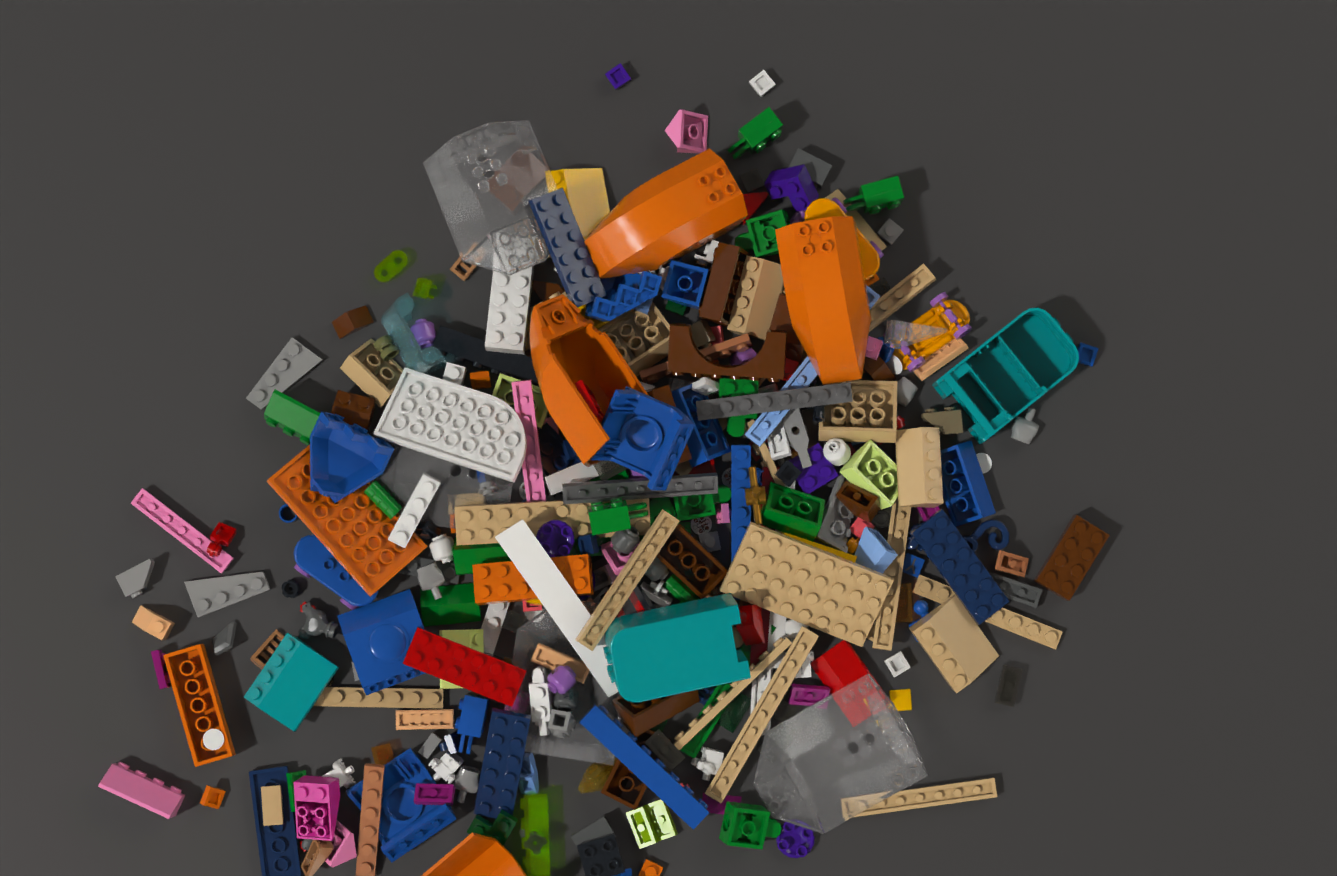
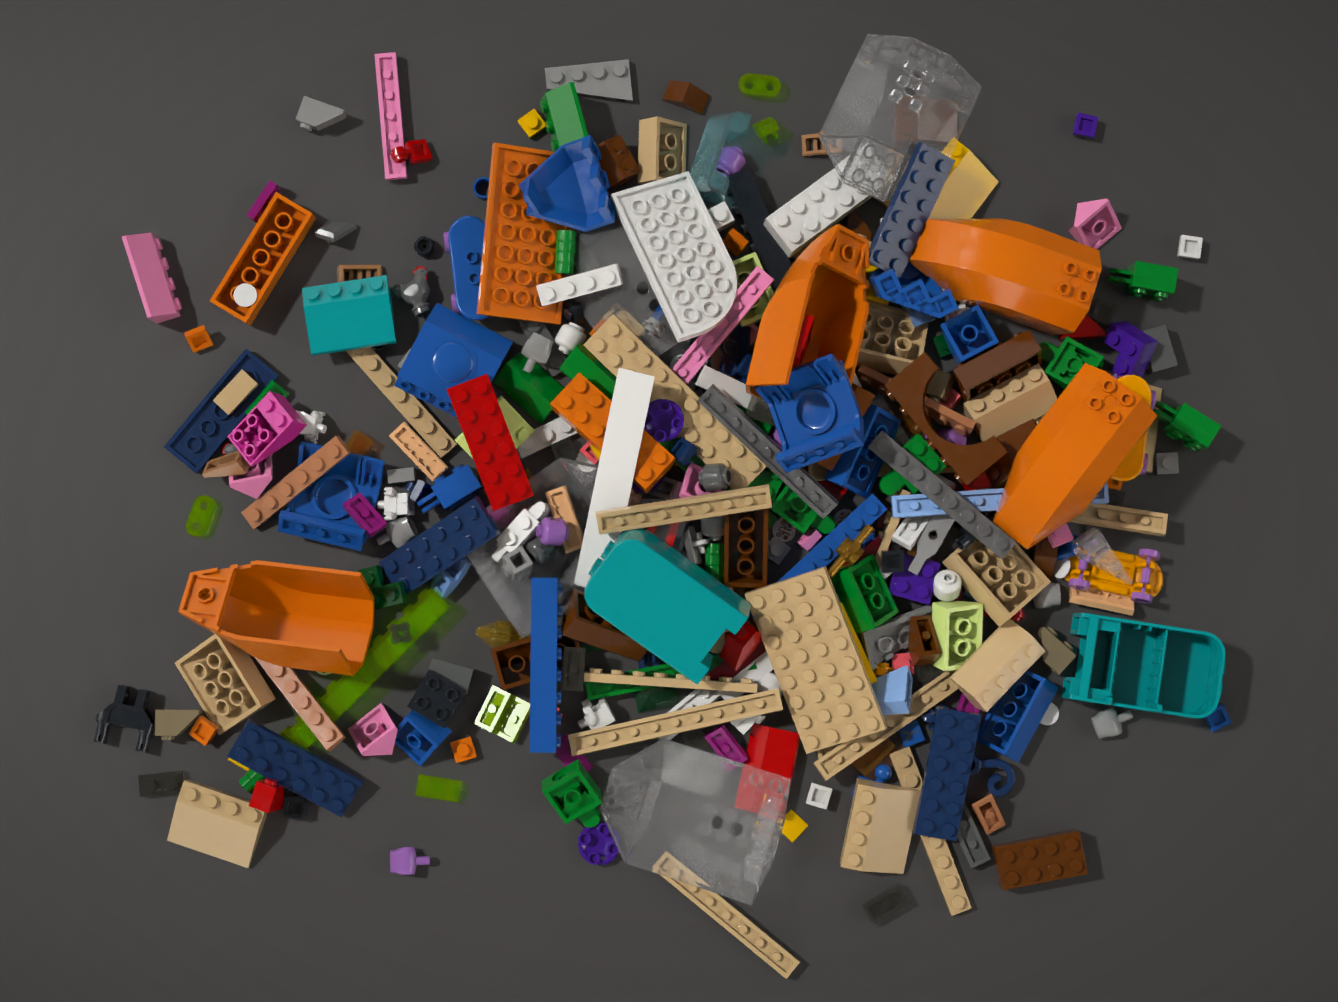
camera: 45 degrees right, 0 degrees up
light nougat slope [132,605,175,640] -> none
light grey wing [184,572,271,618] -> none
olive wheel [373,335,400,361] -> none
green brick [587,498,648,536] -> none
white plate [692,377,719,396] -> none
white bracket [694,240,719,267] -> none
none -> yellow plate [517,108,546,139]

